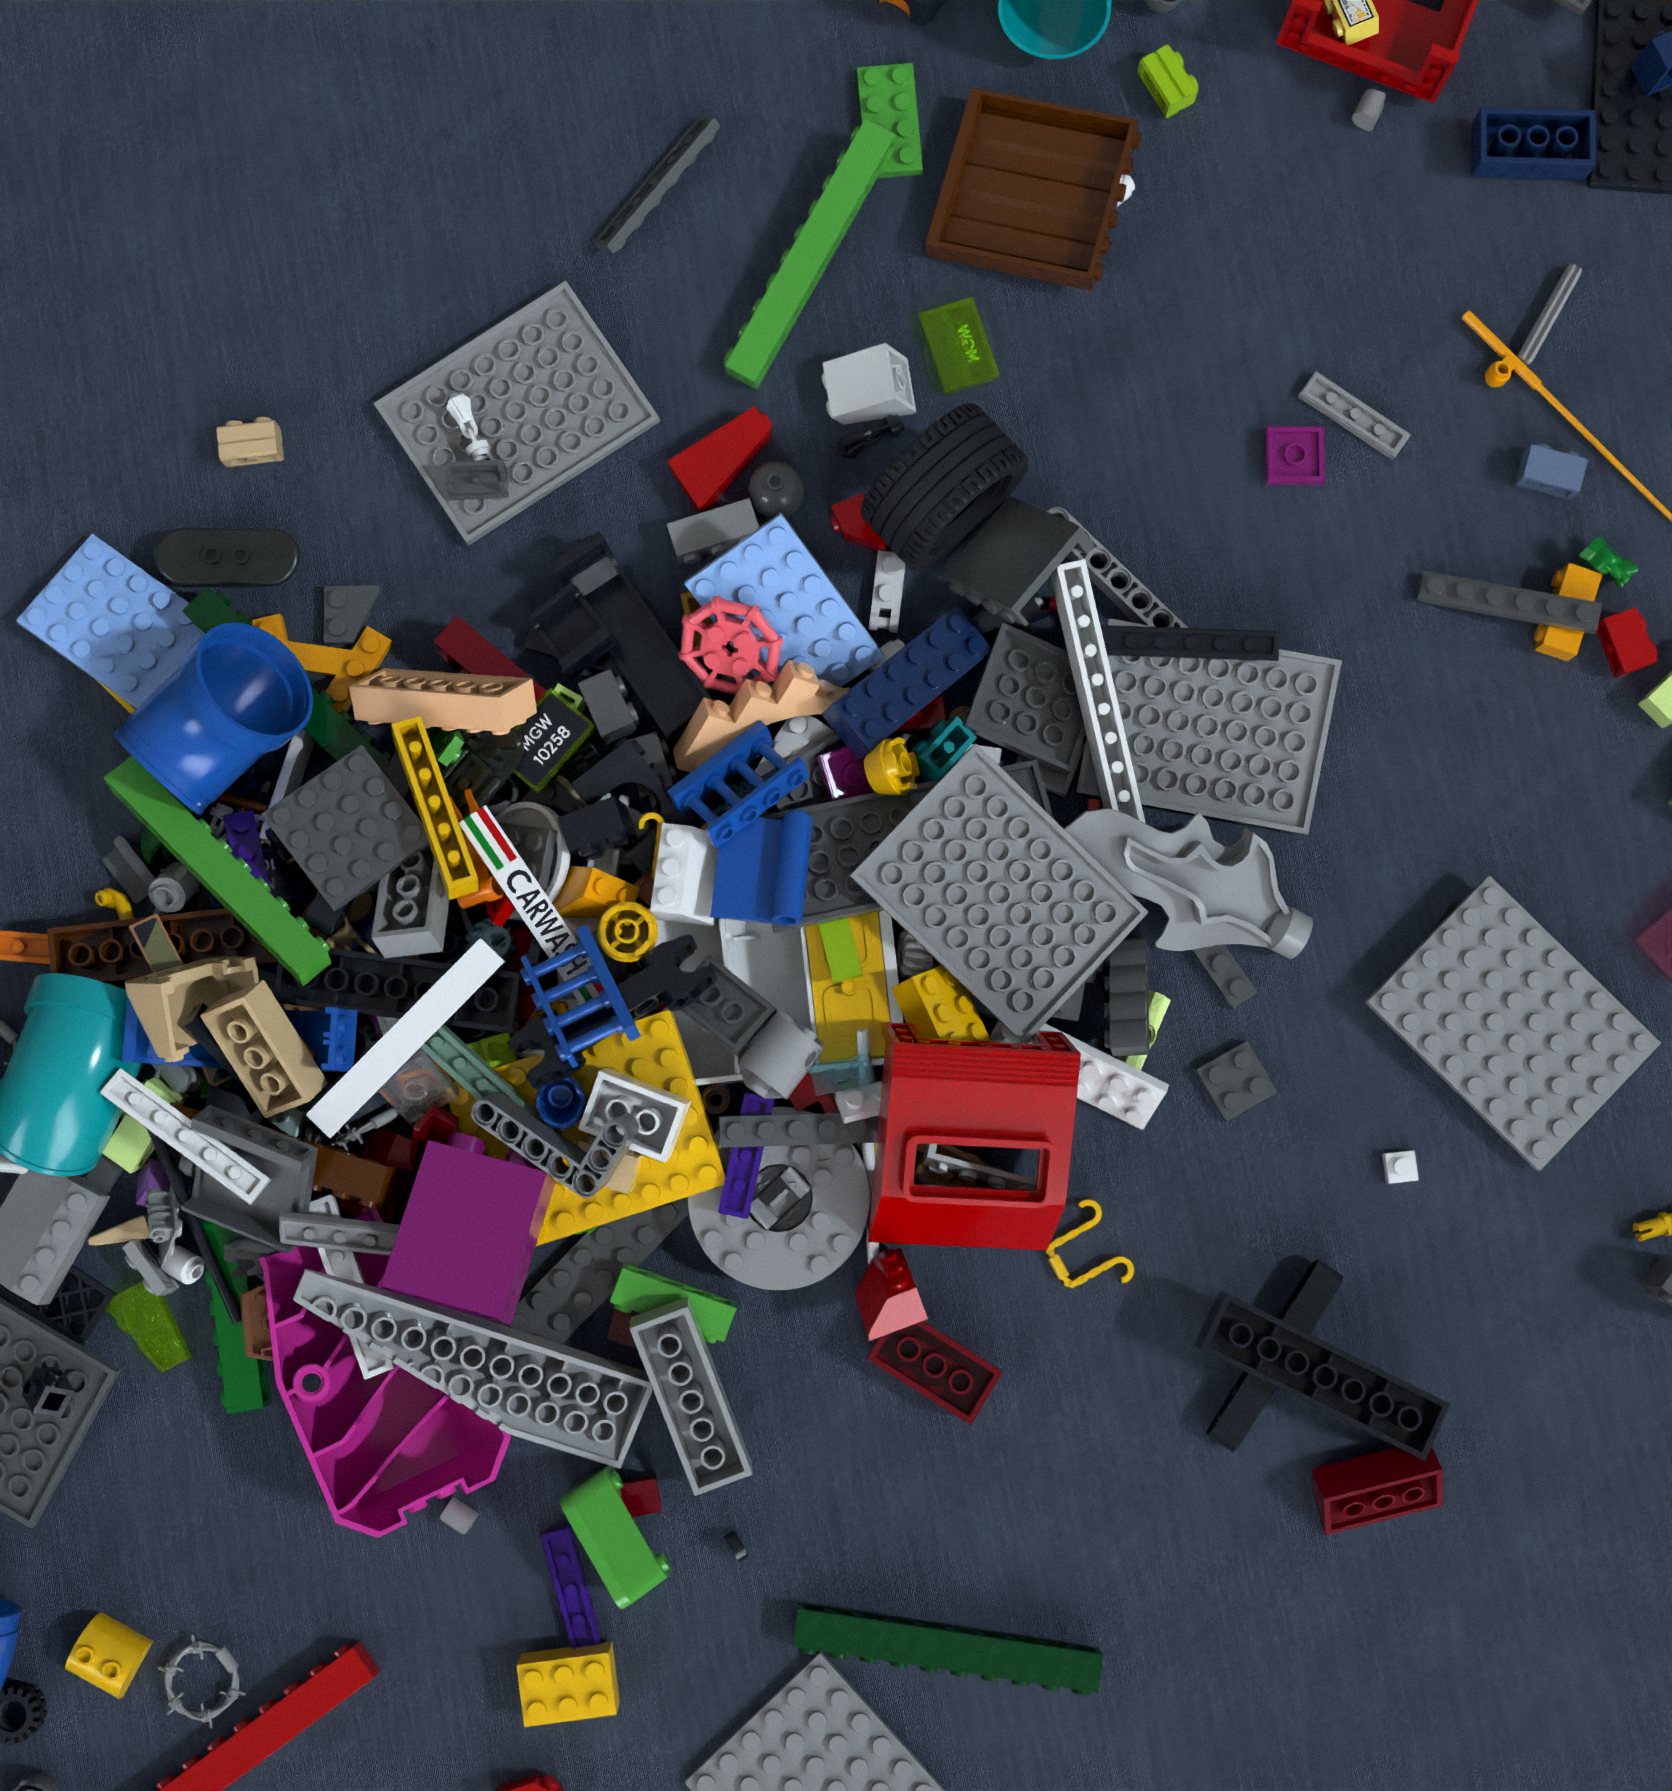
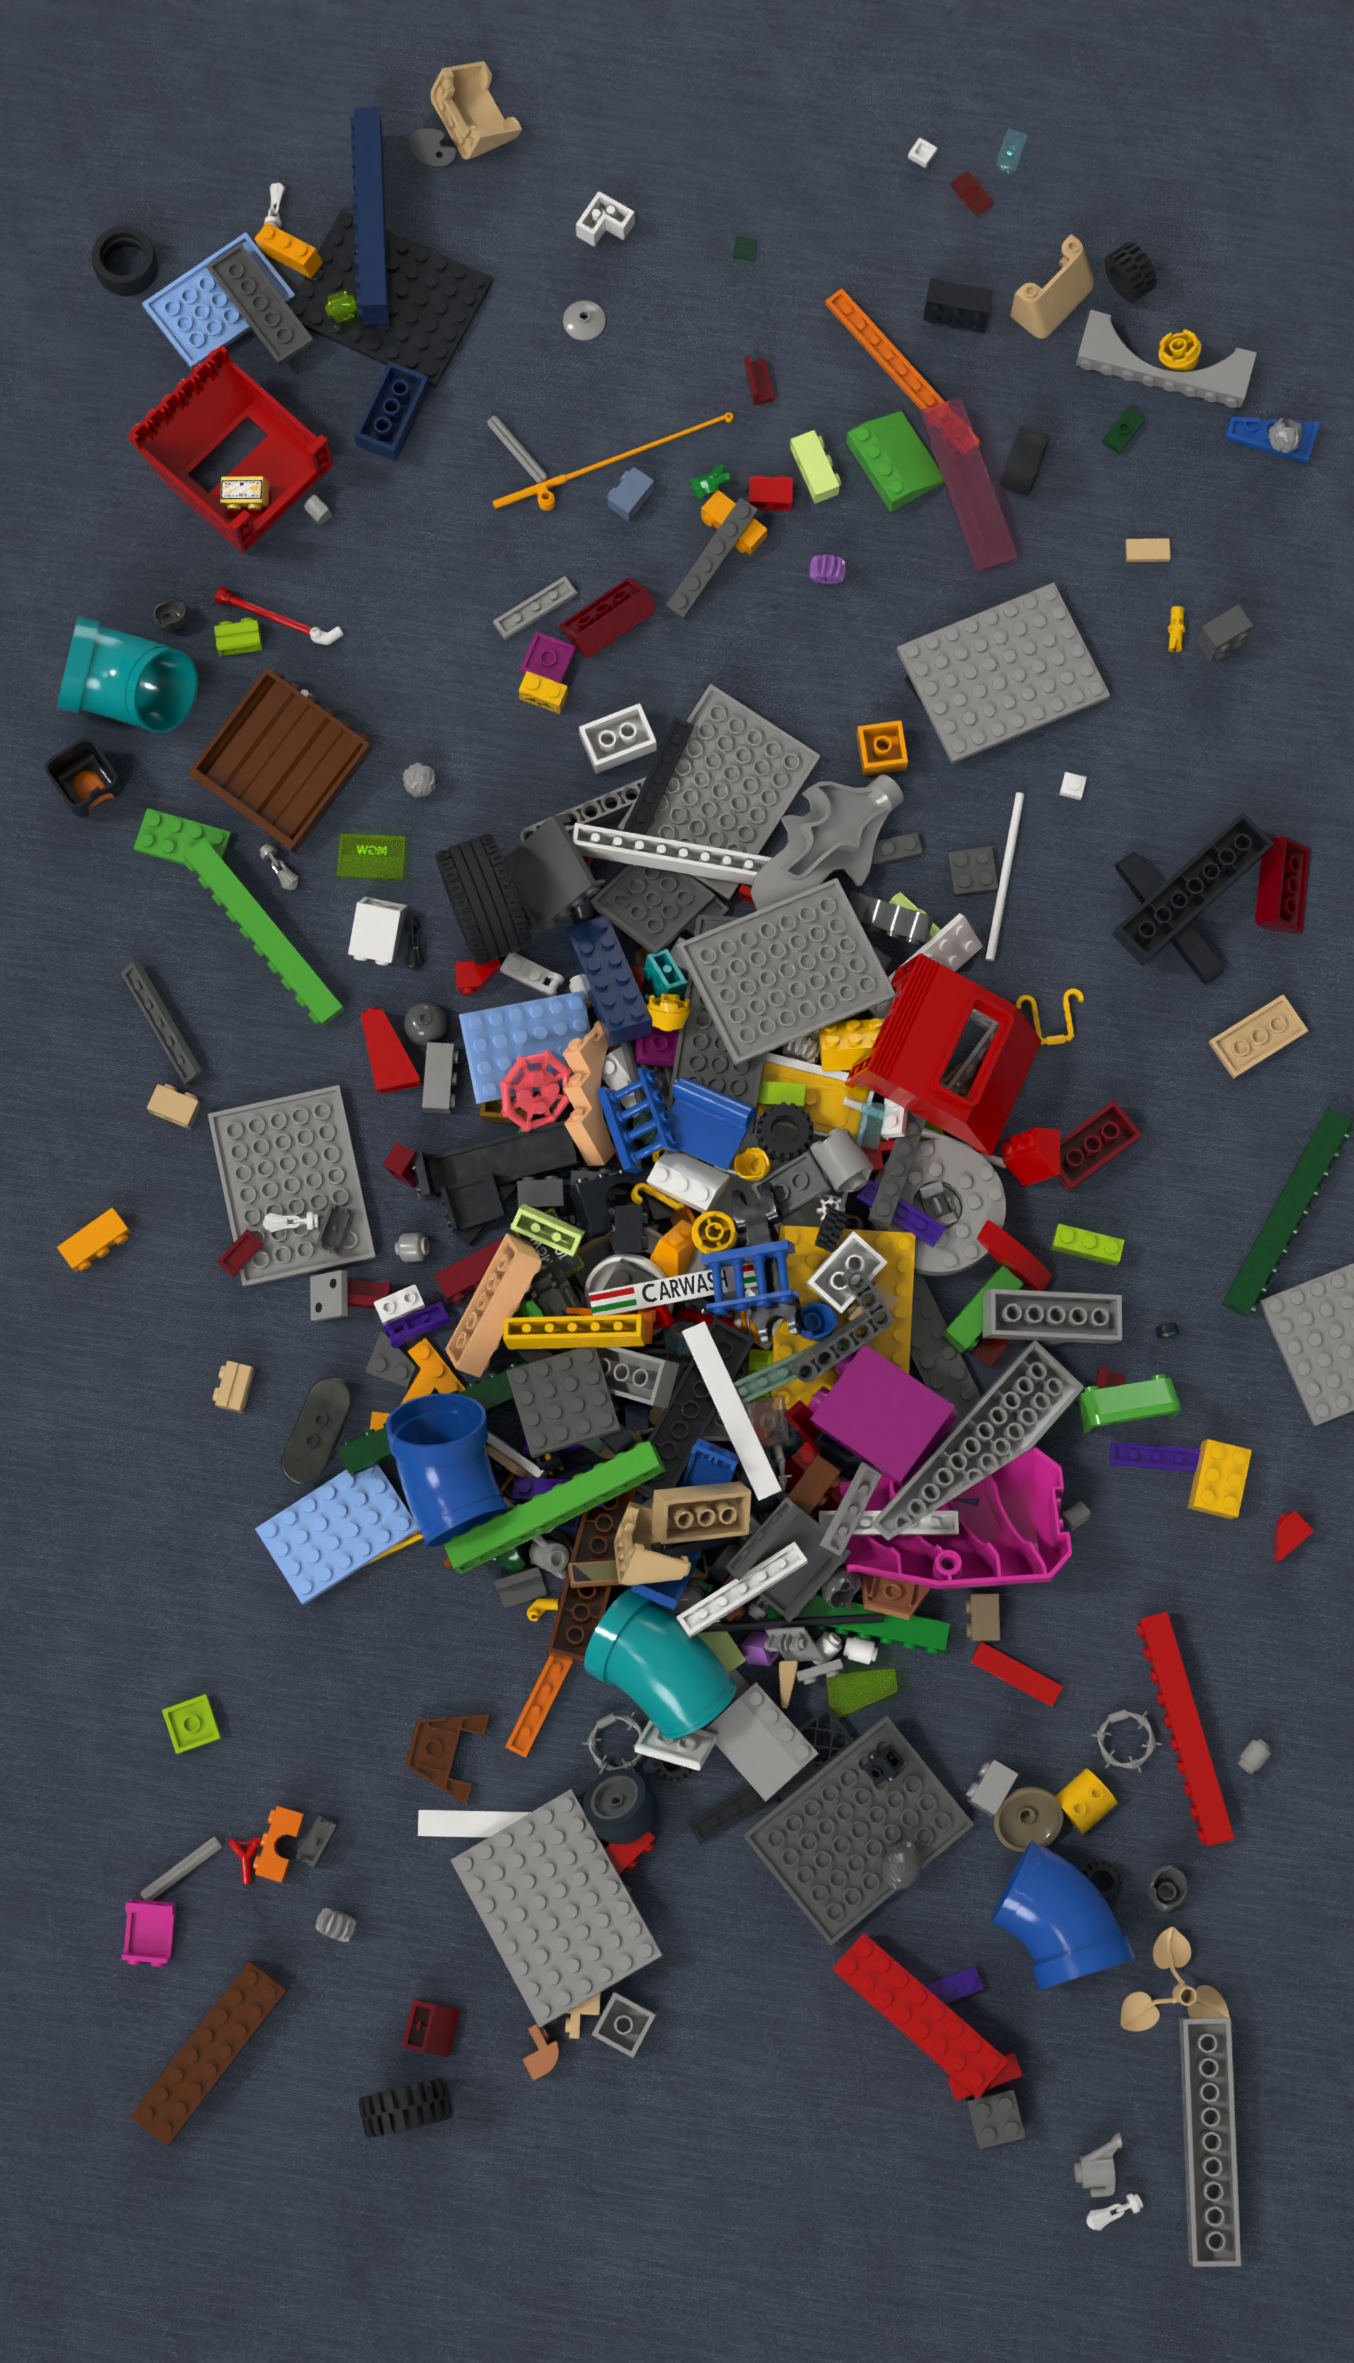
camera: 70 degrees left, 5 degrees down
none -> light orange brick [57,1208,131,1272]
none -> tan brick [147,1084,201,1130]
none -> red piece [215,586,312,635]
none -> dark red tile [216,1229,264,1278]
none -> light grey piece [259,843,299,890]
none -> white arm [310,626,343,645]
none -> light grey tile [310,1270,348,1322]
none -> clear neon green head [325,290,358,322]
none -> dark red panel [347,1276,392,1310]
none -> white bracket [374,1285,426,1327]
none -> dark red panel [383,1142,416,1188]
none -> dark purple plate [384,1301,450,1348]
none -> light grey head [395,1232,430,1262]
none -> light grey piece [403,762,436,798]
none -> tan tile [486,1444,529,1477]
none -> yellowish green brick [510,1204,586,1256]
none -> yellow brick [519,671,568,714]
none -> dark red slope [559,577,657,658]
none -> white brick [579,703,657,774]
none -> yellow hair [734,1148,771,1182]
none -> black tyre [756,1102,814,1163]
none -> medium lavender gear [809,554,846,585]
none -> black tyre [814,1207,848,1252]
none -> white gear [817,1196,845,1222]
none -> white brick [843,1637,878,1665]
none -> light orange brick [857,721,908,776]
none -> dark tan brick [965,1594,1000,1642]
none -> light grey brick [966,1760,1018,1816]
none -> red tile [970,1642,1063,1707]
none -> red slope [976,1220,1053,1291]
none -> white piece [985,792,1025,962]
none -> dark tan dish [993,1787,1063,1852]
none -> lime brick [1051,1224,1125,1266]
none -> tan plate [1208,994,1308,1079]

